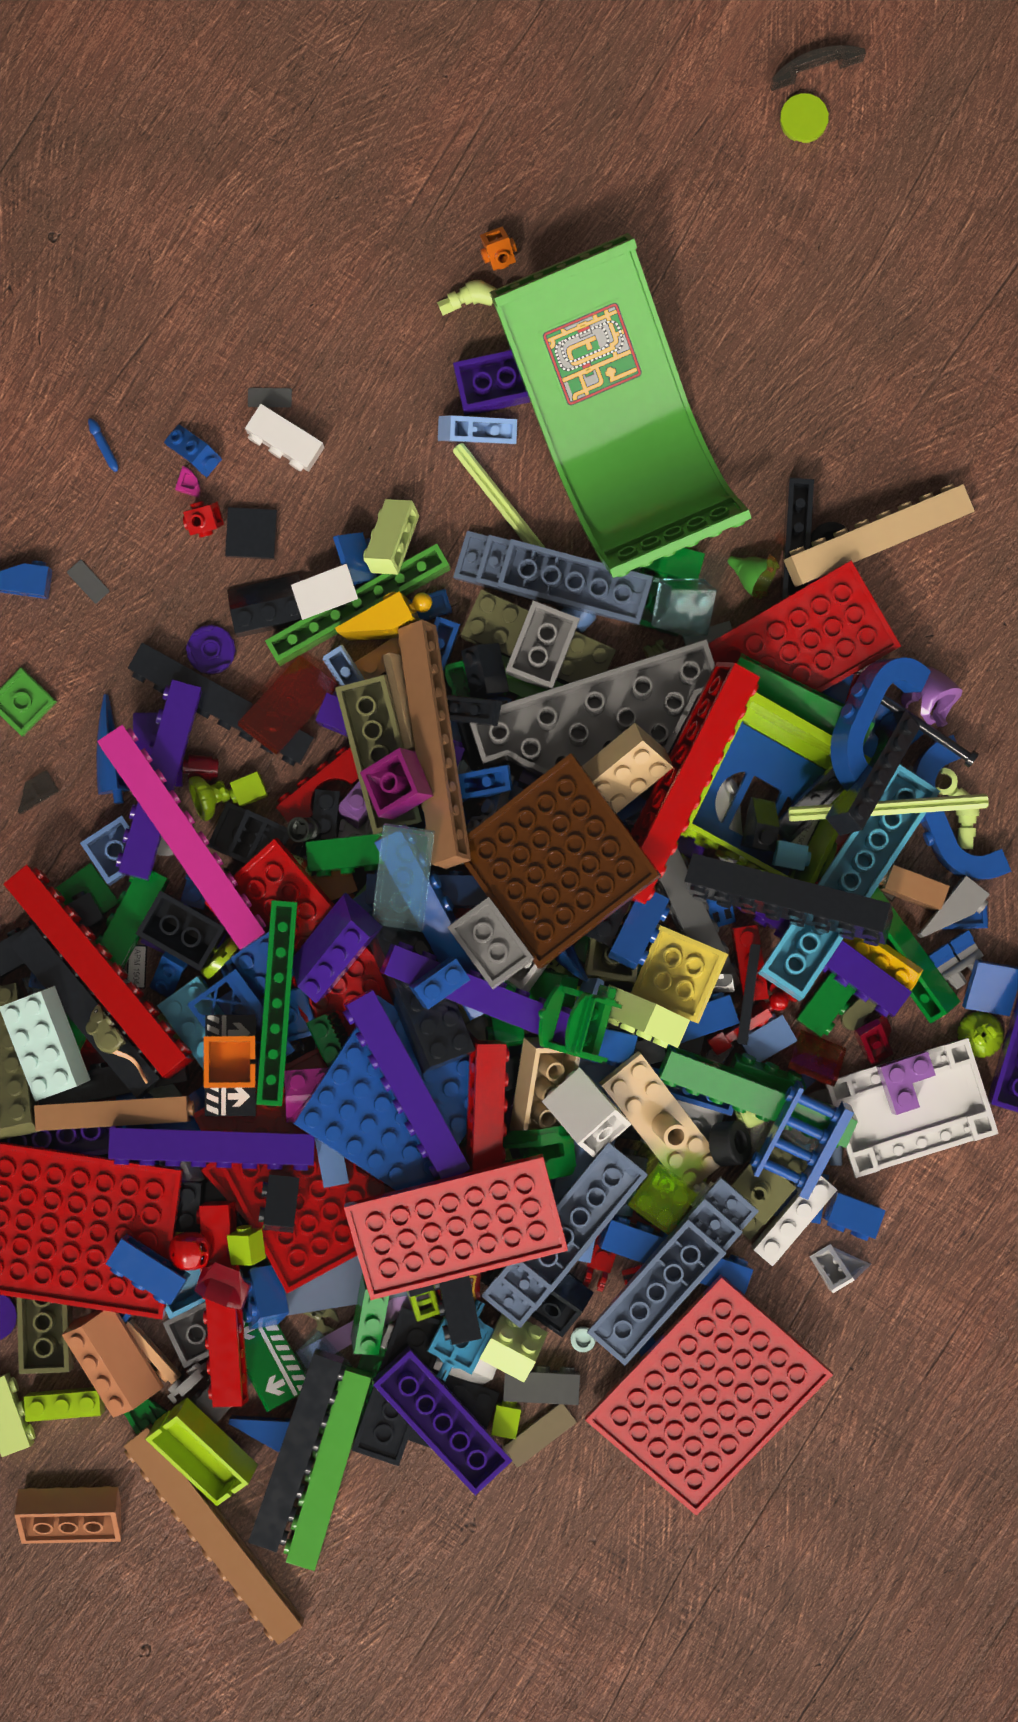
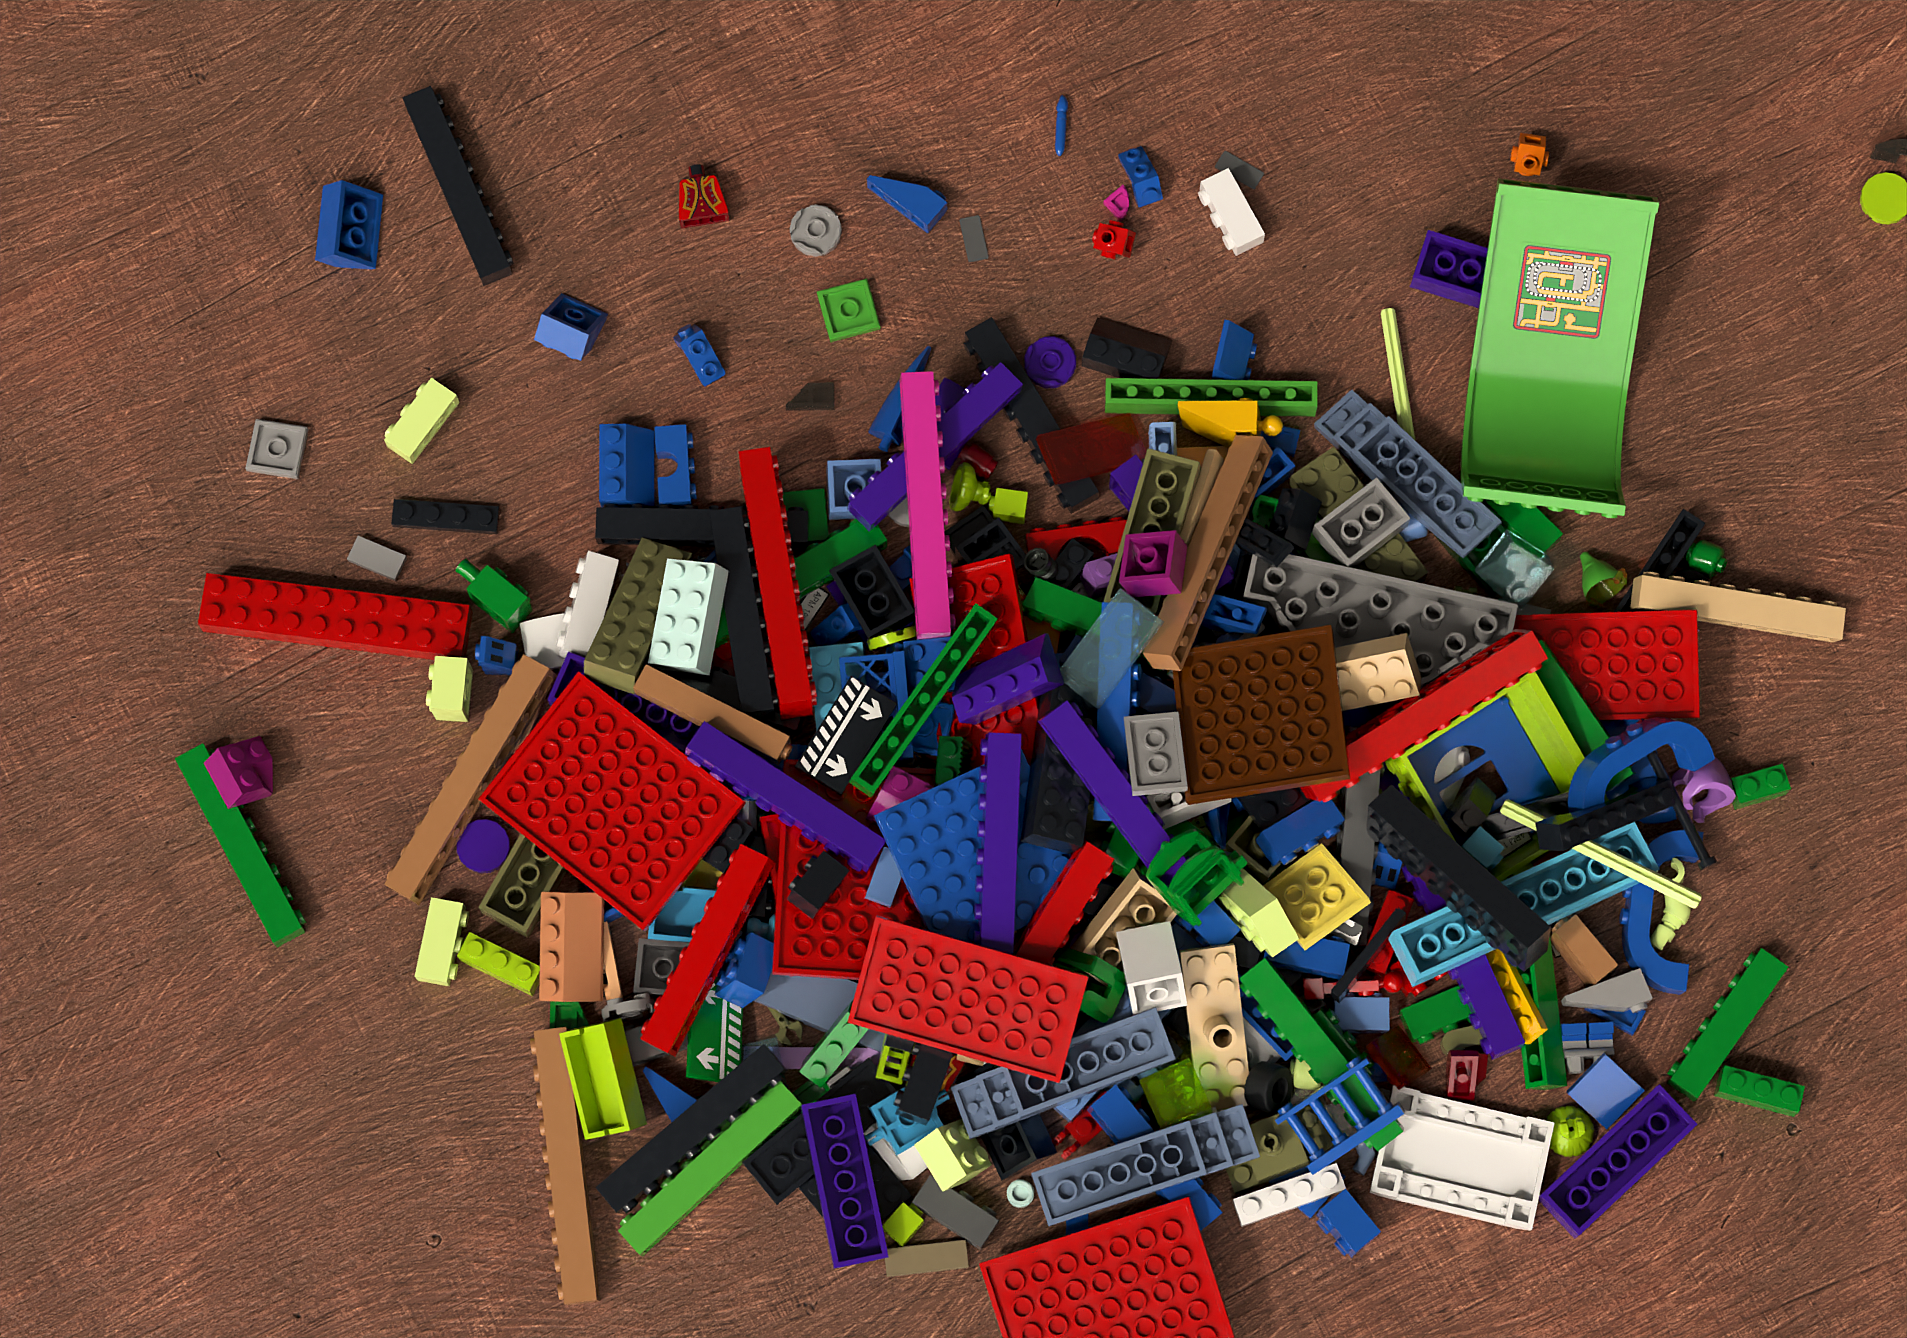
camera: 30 degrees right, 10 degrees down
nougat slope [14,1486,122,1544] -> none
olive animal [86,1004,148,1083] -> none
blue brick [106,1234,191,1305] -> none
red helmet [169,1232,209,1271] -> none
dark red slope [194,1262,251,1309] -> none
orange piece [204,1036,255,1088] -> none
black tile [225,507,278,560] -> none
lime brick [227,1225,266,1266] -> none
white sticker [291,564,358,620] -> none
yellowish green brick [364,499,419,575] -> none
blue brick [409,956,470,1009] -> none
yellowish green piece [437,280,497,315] -> none
light blue slope [438,415,517,444] -> none
white slope [809,1244,871,1293] -> none
medium lavender brick [876,1051,936,1115] -> none
none -> green head [1686,540,1728,579]
none -> green brick [1731,763,1791,810]

